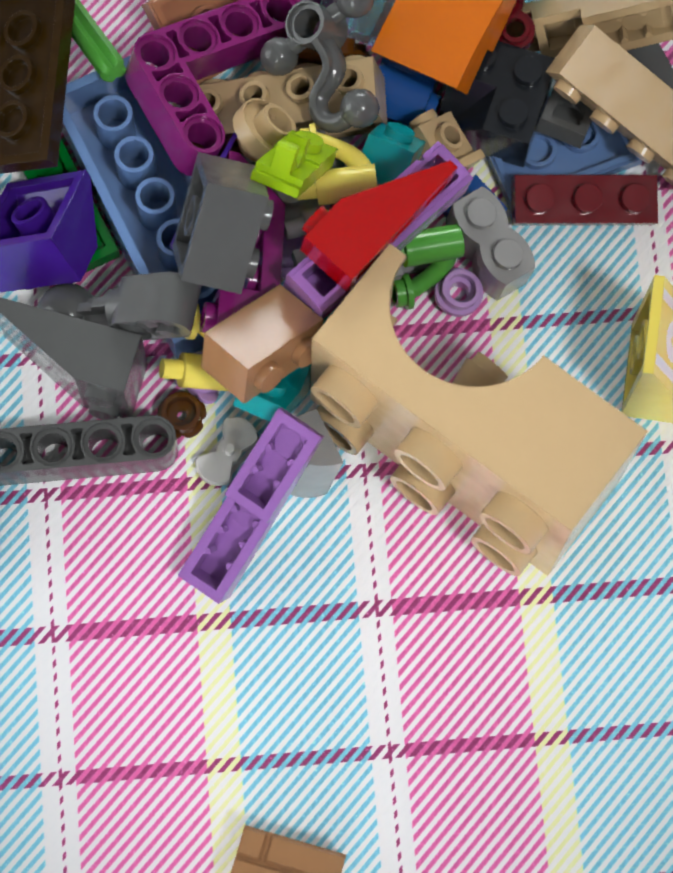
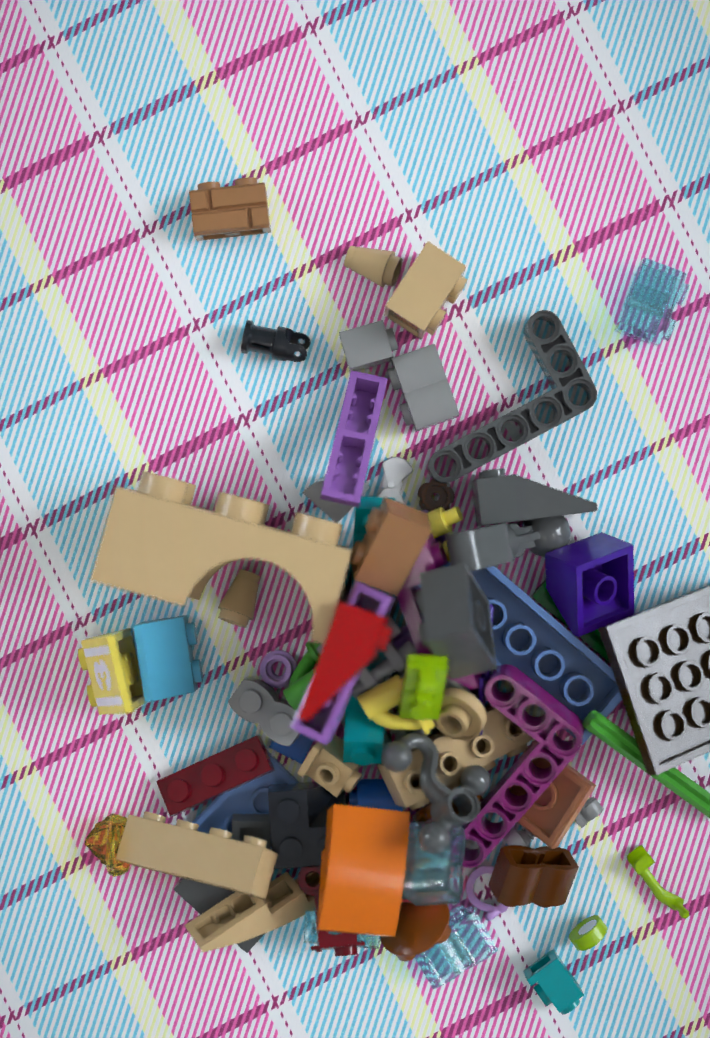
camera: 160 degrees right, 15 degrees up
none -> medium azure slope [133,615,203,703]
none -> black piece [241,320,311,362]
none -> light grey brick [339,320,398,373]
none -> tan cone [344,245,403,287]
none -> tan piece [384,241,468,340]
none -> light grey brick [387,344,459,432]

